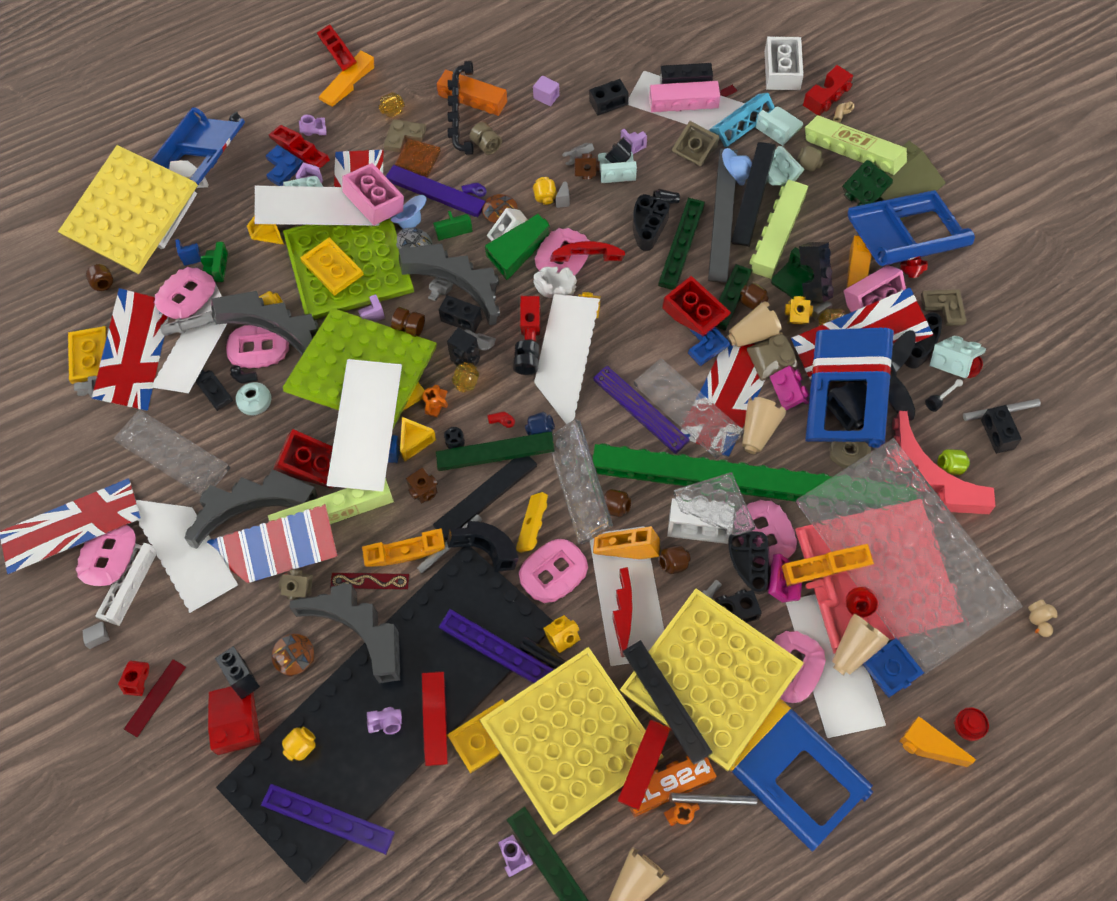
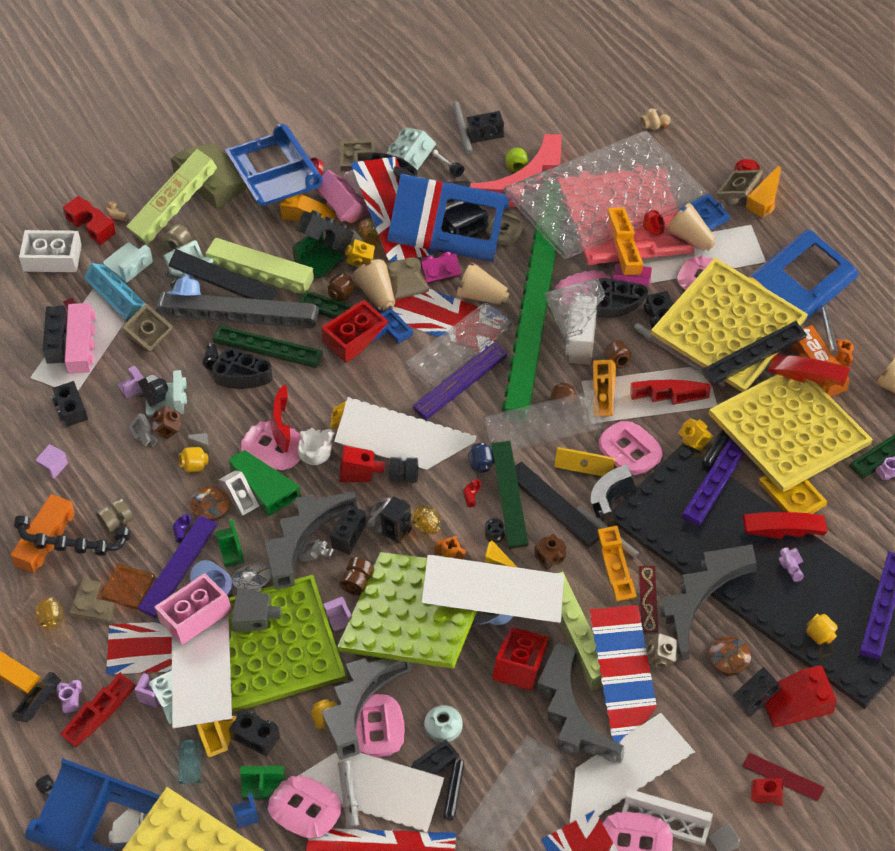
camera: 90 degrees left, 10 degrees down
black arm [230,365,258,383] -> none
blue plate [266,145,303,186] -> none
yellow plate [300,237,364,296] -> none
dark green bracket [842,160,893,206] -> none
none -> black hinge [12,672,61,722]
none -> clear light blue plate [178,740,202,784]
none -> black brick [229,709,280,757]
none -> dark grey torso [232,588,282,632]
none -> black axle [443,759,464,820]
none -> dark tan slope [716,170,763,205]

